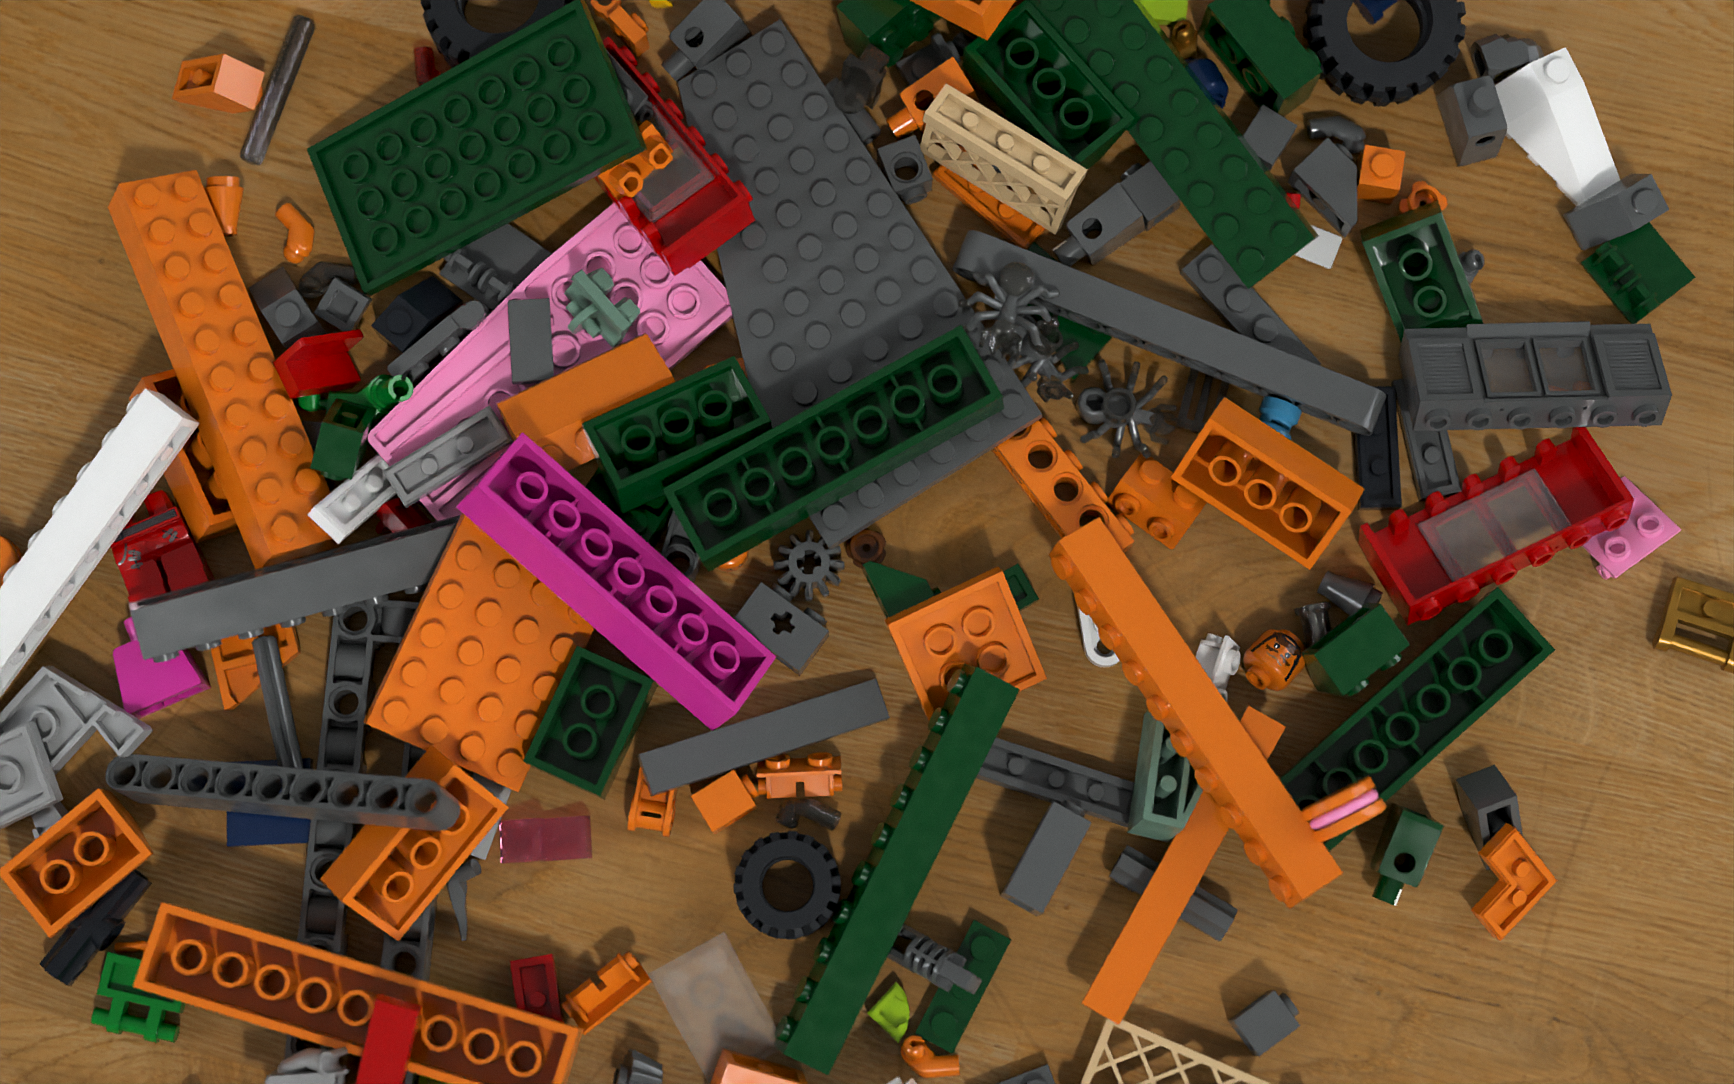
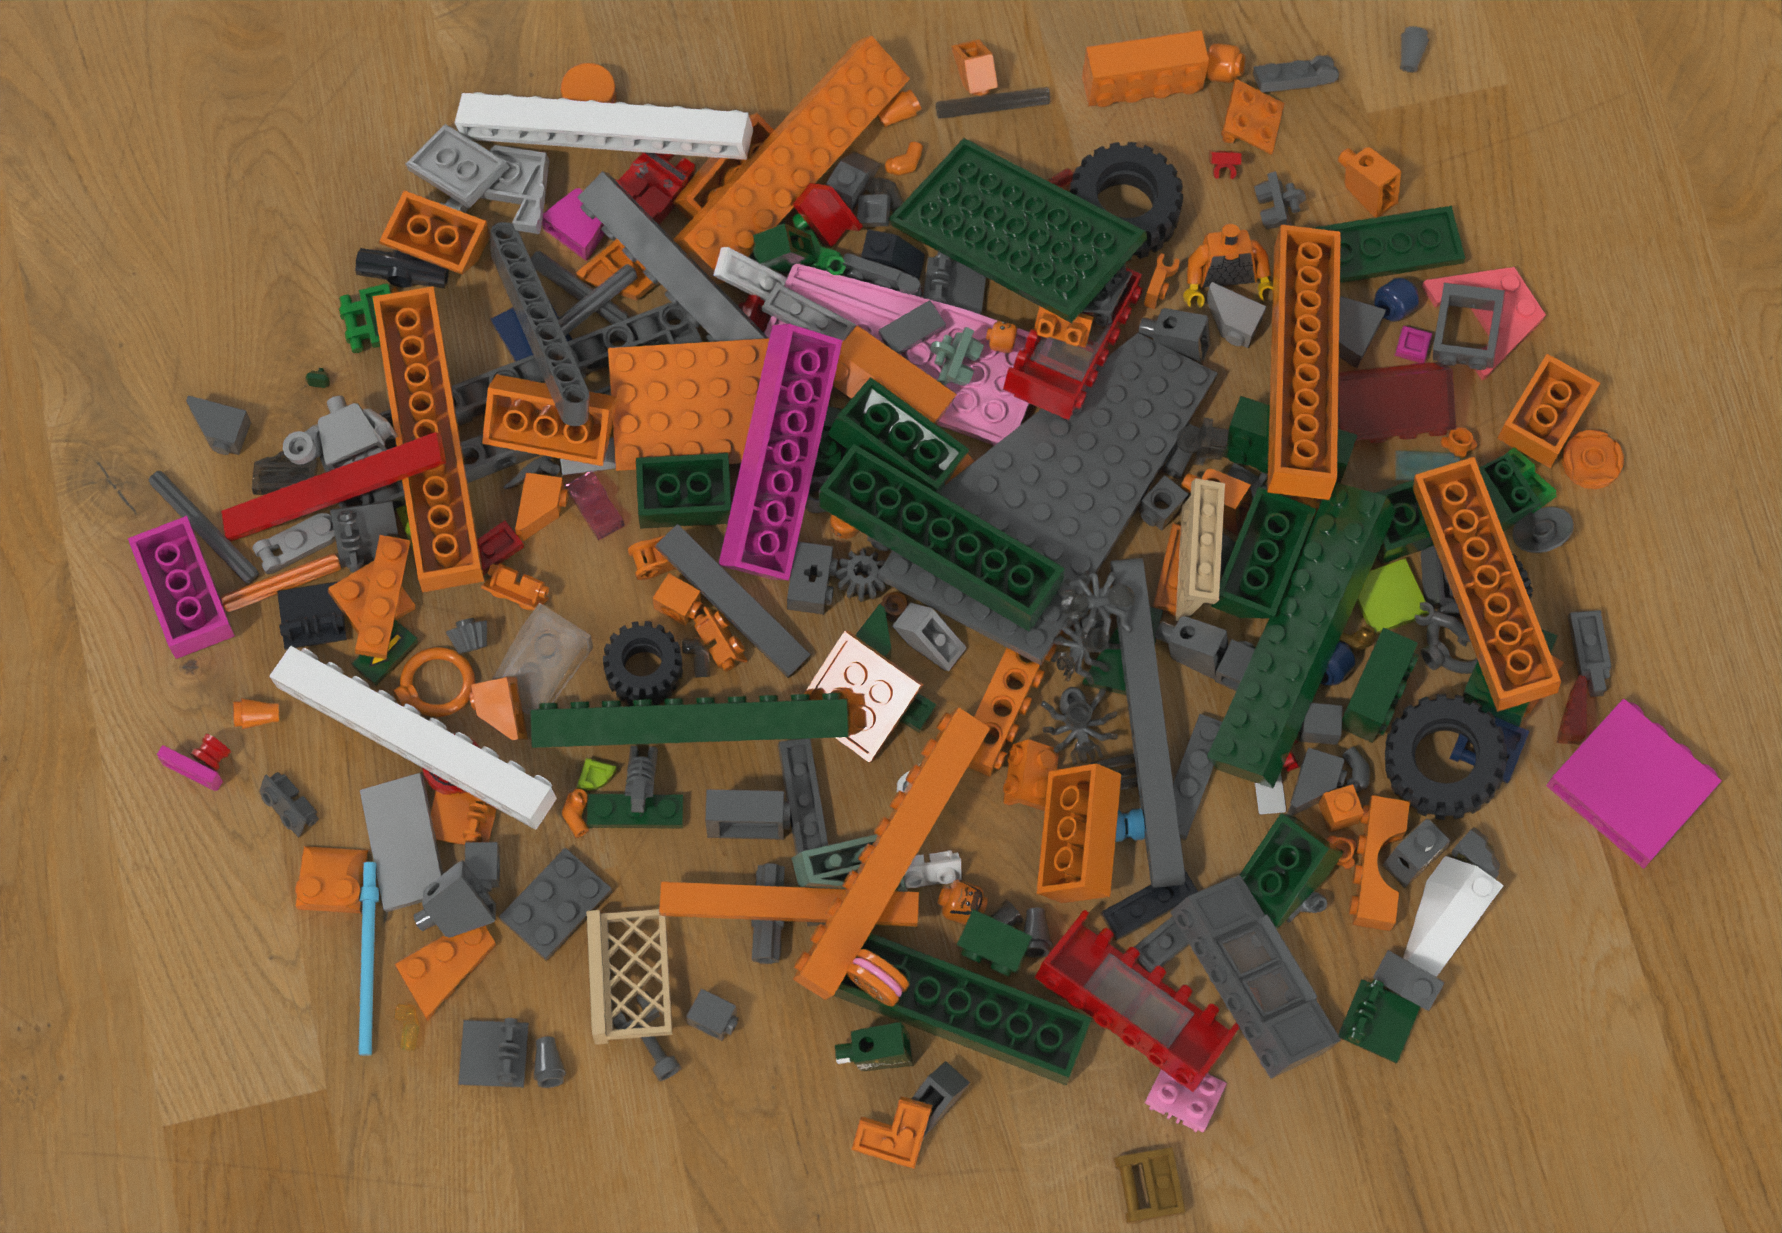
camera: 60 degrees right, 10 degrees down
none -> orange slope [515,473,569,541]
none -> dark grey axle [531,251,629,324]
none -> light grey slope [892,603,966,671]
none -> orange piece [986,321,1017,354]
none -> orange arch [1349,795,1410,931]

